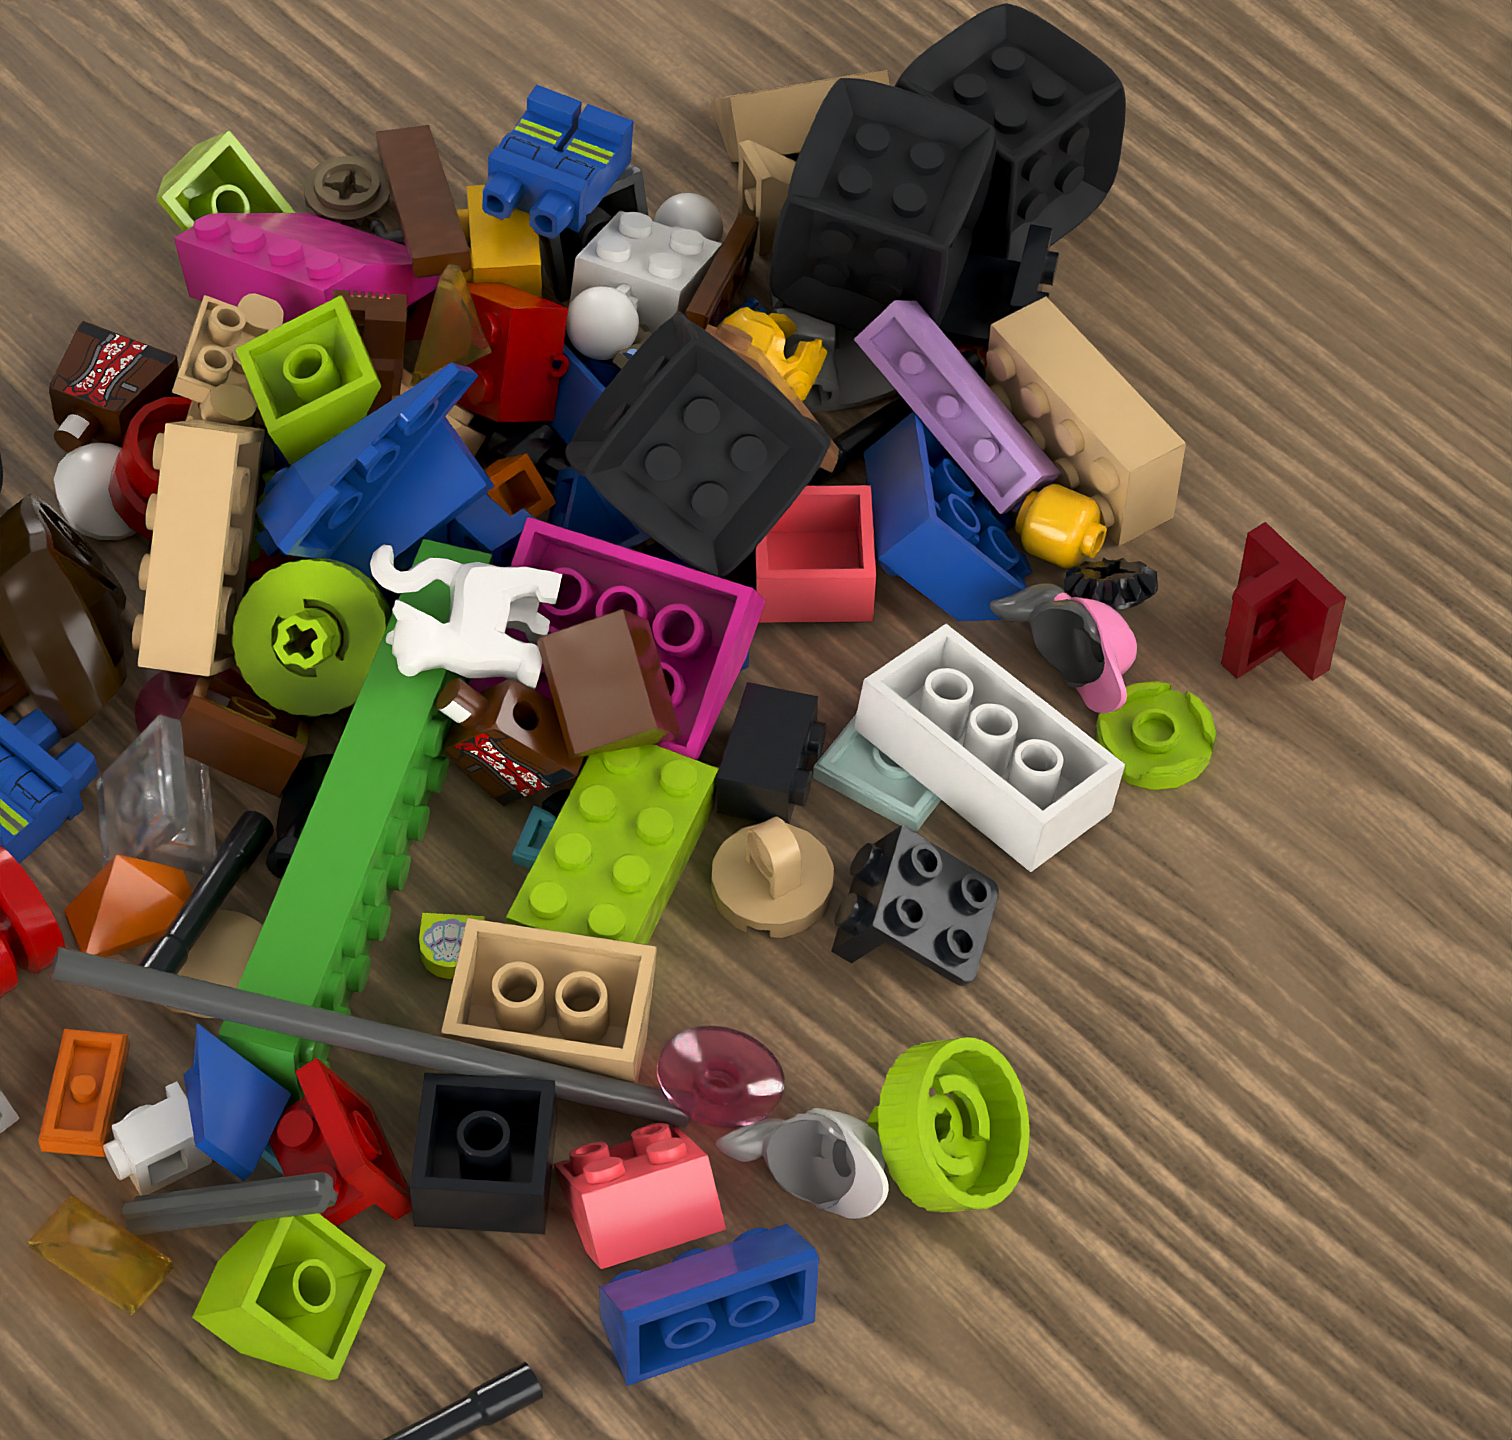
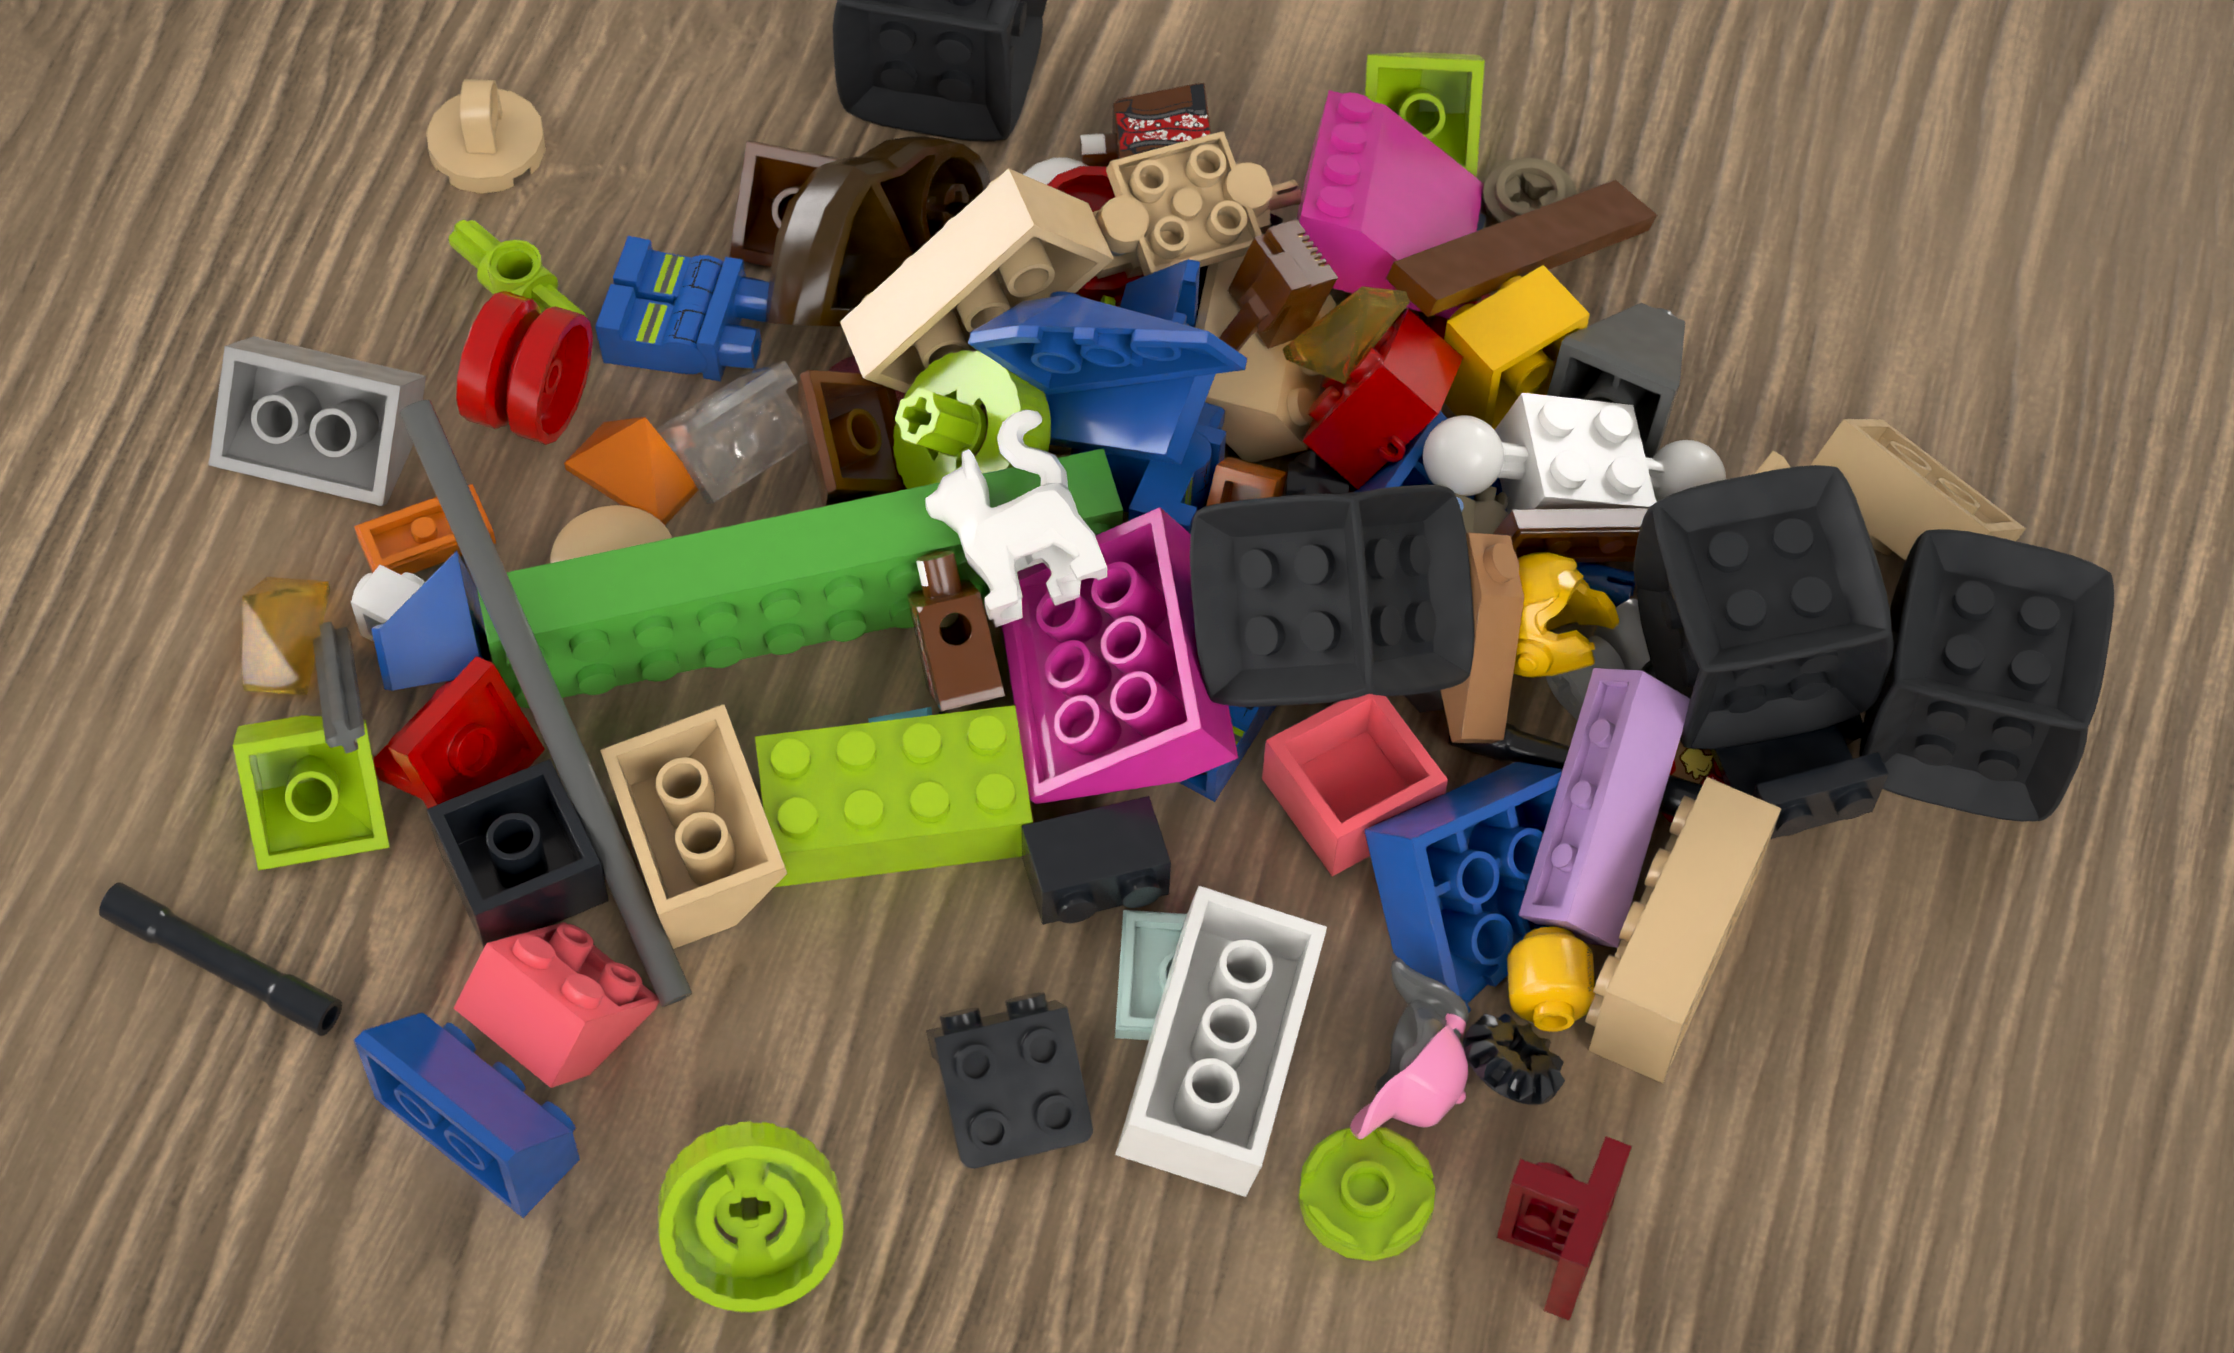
camera: 60 degrees right, 5 degrees up
black piece [138,811,274,974] -> none
lime slope [235,295,381,466] -> none
tile [419,913,485,979] -> none
blue hips [482,84,633,239] -> none
reddish brown slope [537,609,682,758] -> none
clear pink dish [657,1026,785,1128] -> none
tan tile [711,816,834,938] -> none
light grey hair [716,1108,889,1219] -> none

